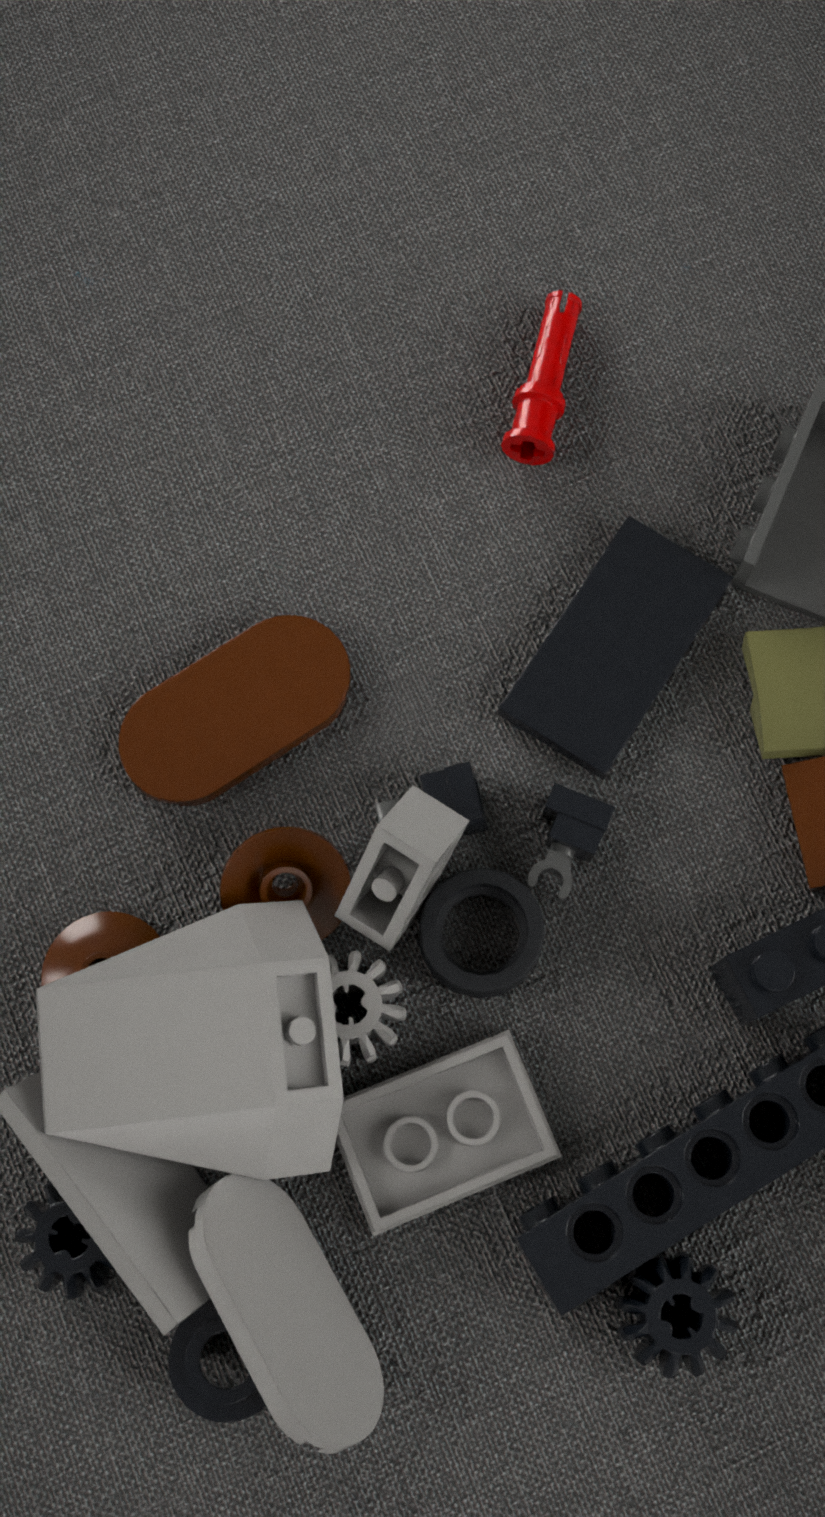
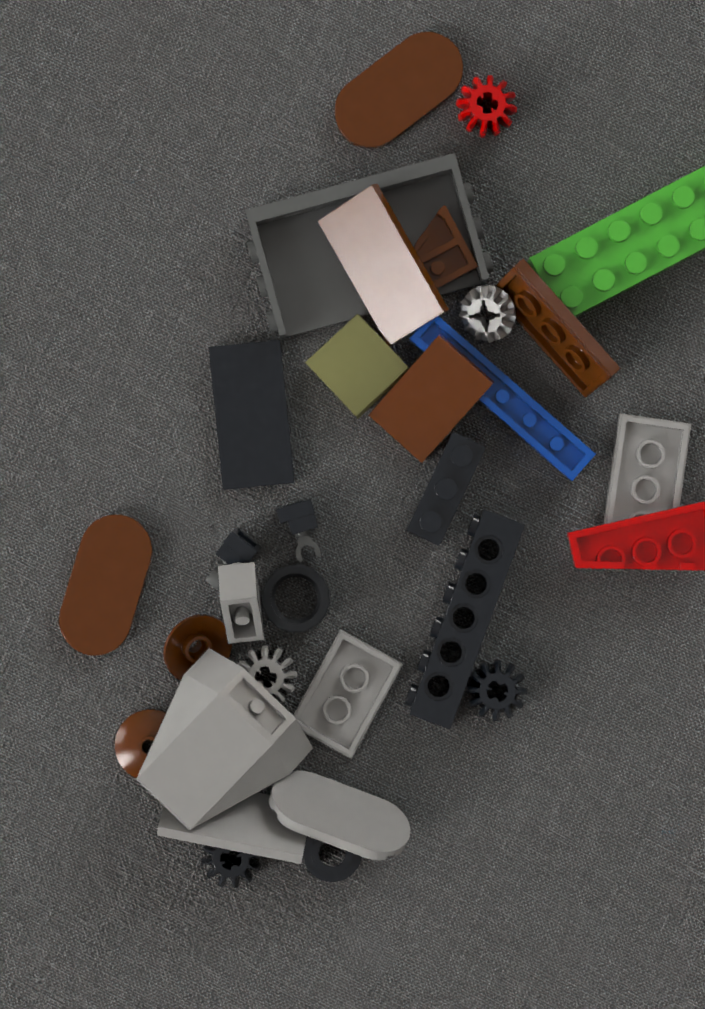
camera: 35 degrees left, 15 degrees up
red pin [501,290,582,465] -> none

